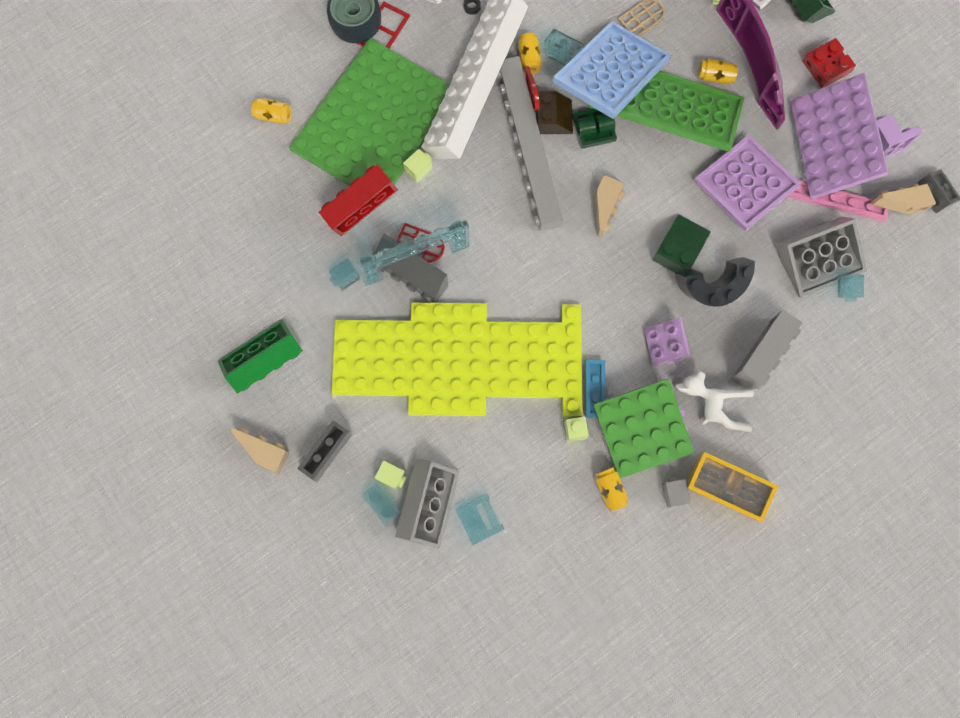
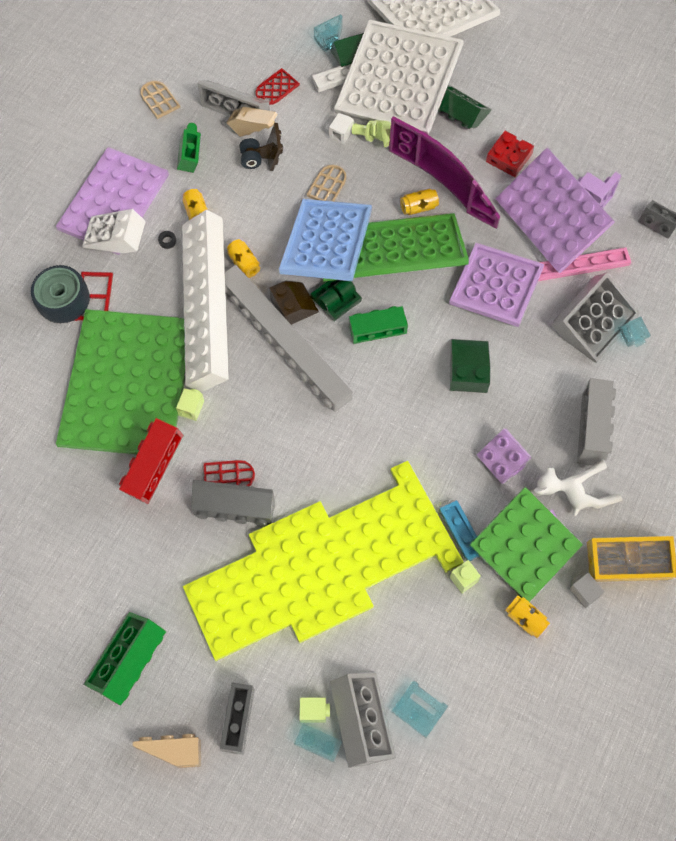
camera: 25 degrees left, 10 degrees down
yellow piece [251,97,292,125] -> none
clear light blue brick [329,258,360,291] -> none
clear light blue plate [356,220,469,286] -> none
red window [525,66,539,111] -> none
clear light blue brick [544,29,584,66] -> none
tan slope [595,175,625,237] -> none
black brick [675,257,755,307] -> none
tan slope [871,184,936,215] -> none
none -> green brick [349,306,408,344]

